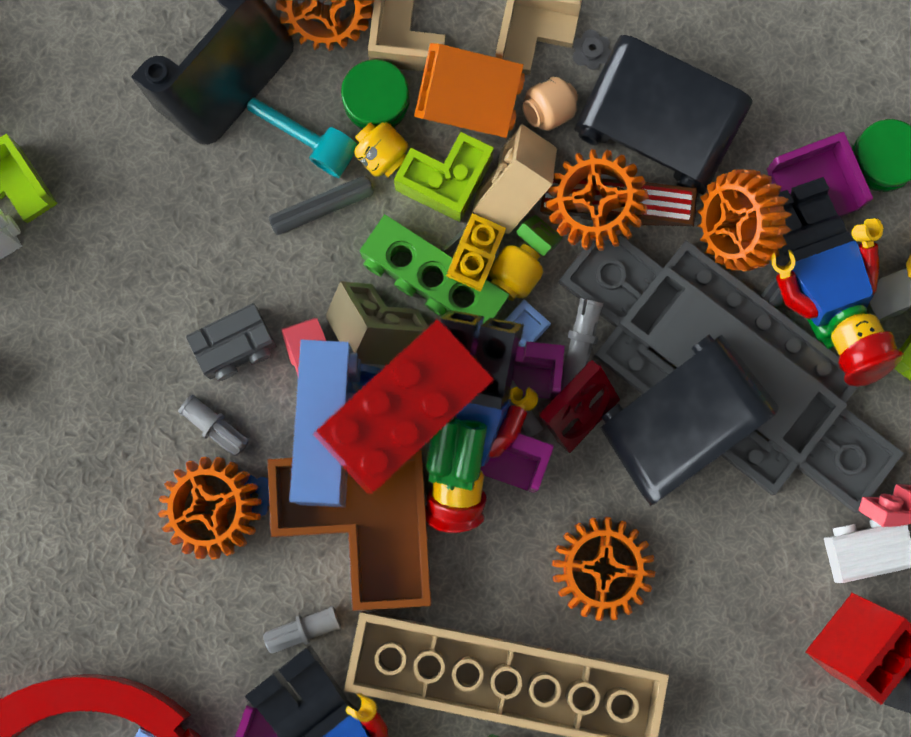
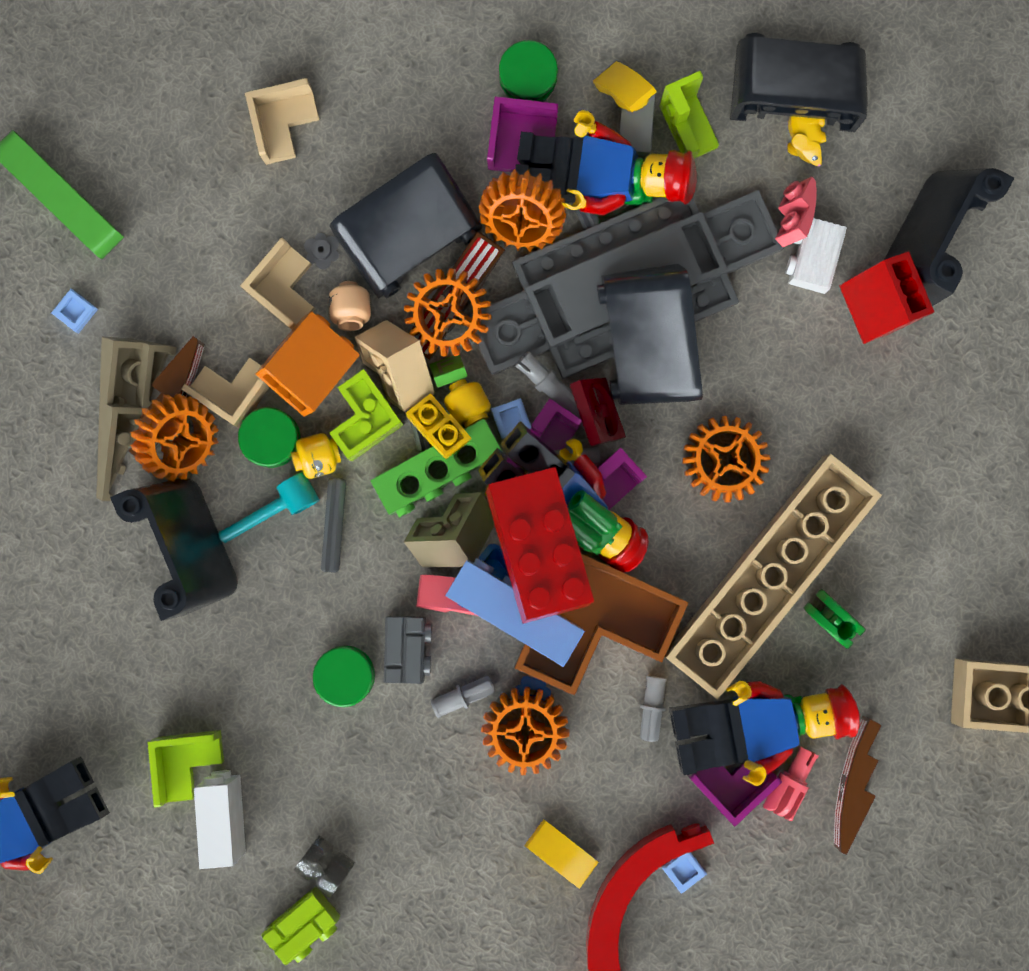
camera: 60 degrees left, 5 degrees up
none -> green head [313,645,375,707]
none -> yellow slope [524,819,599,889]

